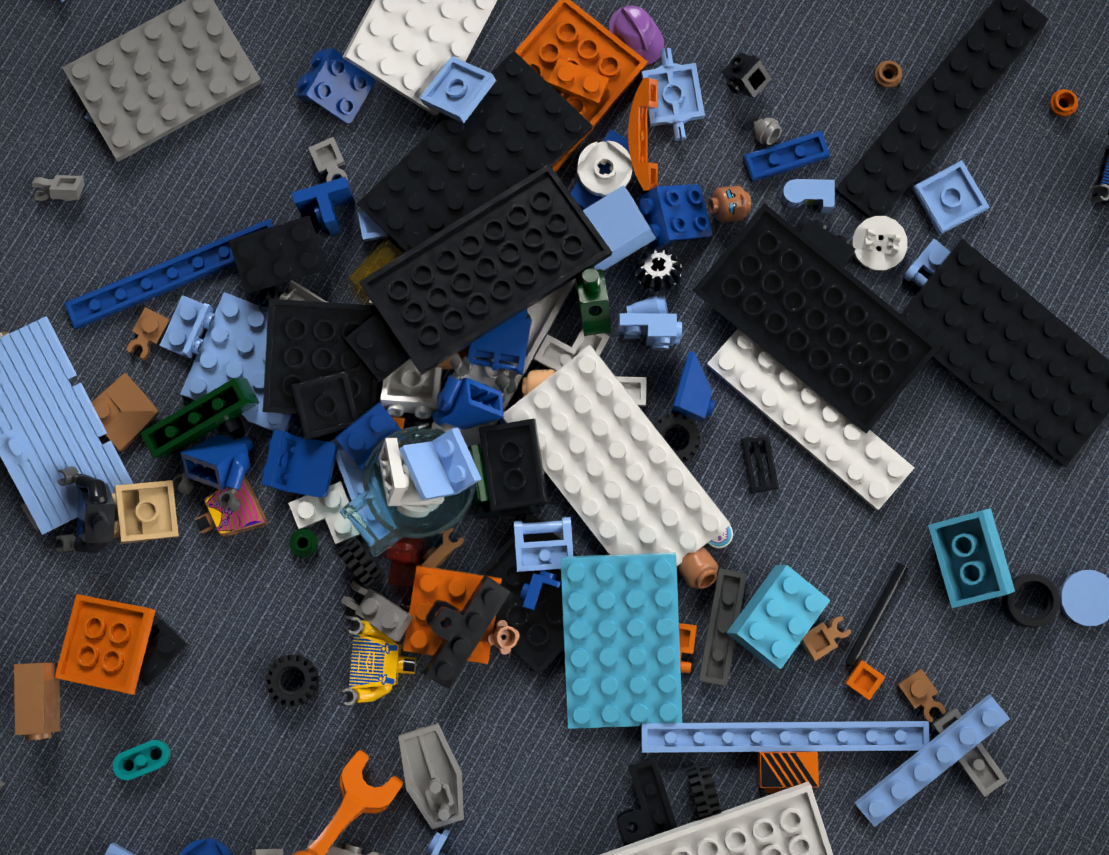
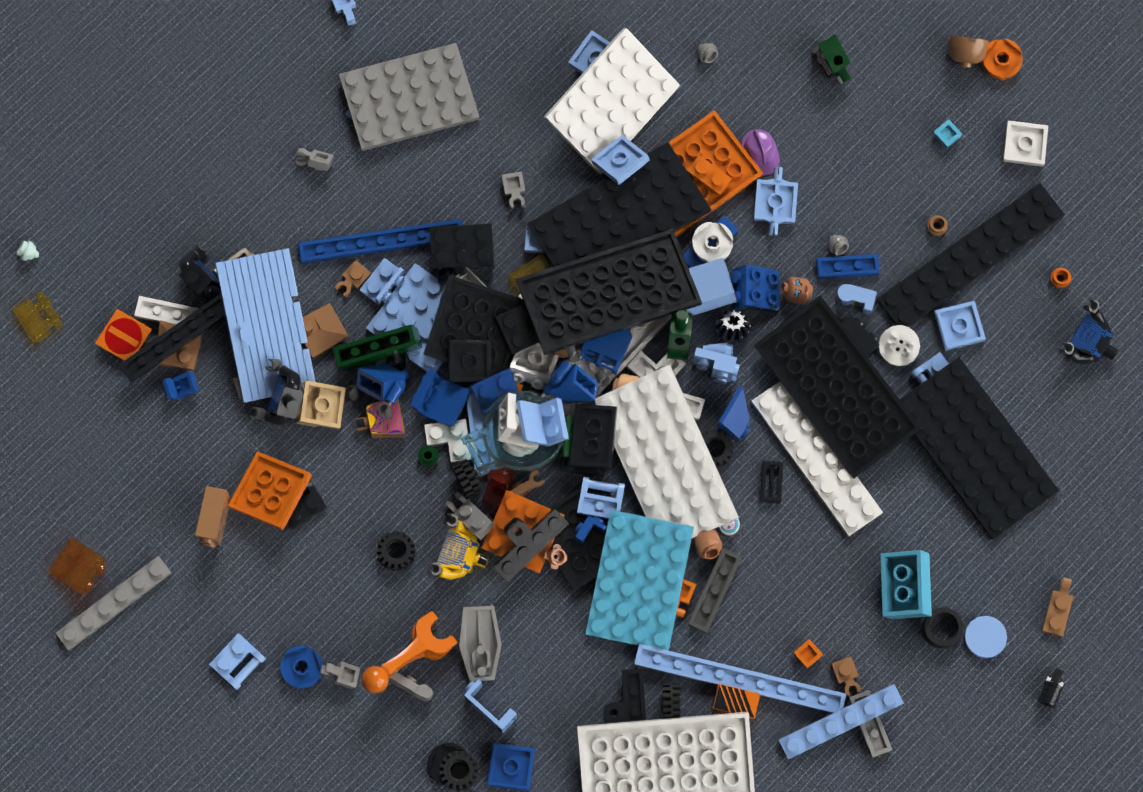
camera: 10 degrees right, 5 degrees down
teal plate [113,740,171,780] -> none
blue bracket [292,177,355,236] -> none
blue bracket [295,48,375,123] -> none
orange slope [628,78,658,191] -> none
black brick [722,52,772,98] -> none
medium azure brick [726,565,830,669] -> none
medium nougat plate [800,616,851,662] -> none
black bar [845,563,908,667] -> none

